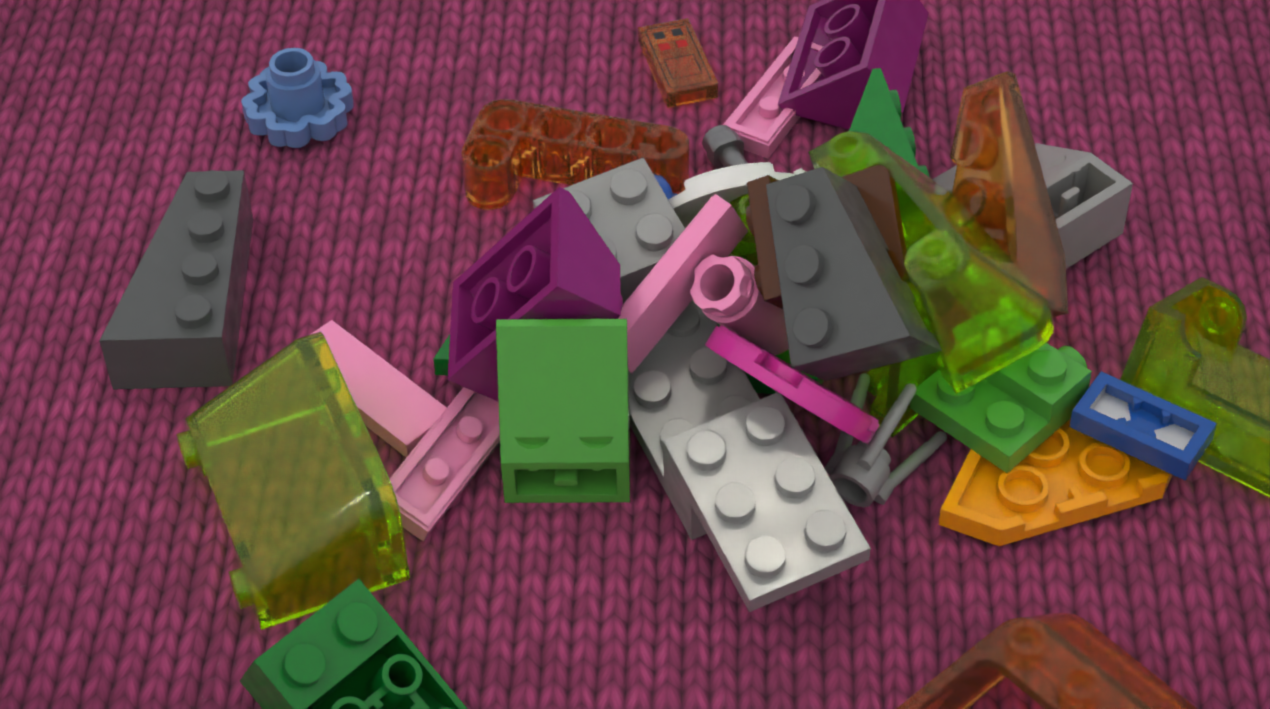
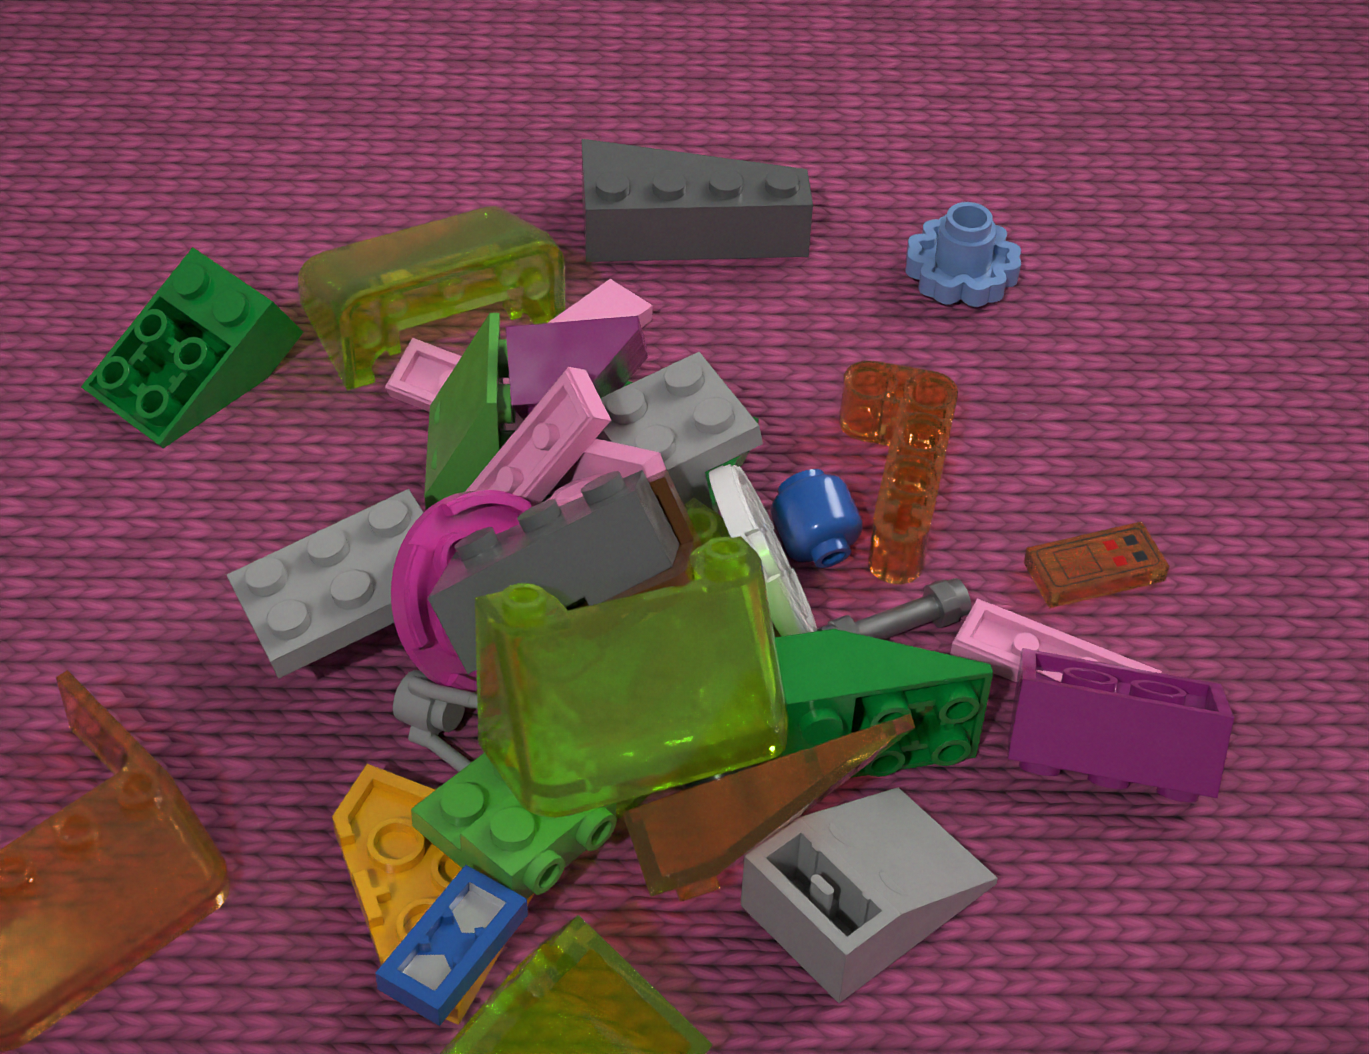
camera: 85 degrees right, 0 degrees up
none -> bright pink tile [465,367,611,507]

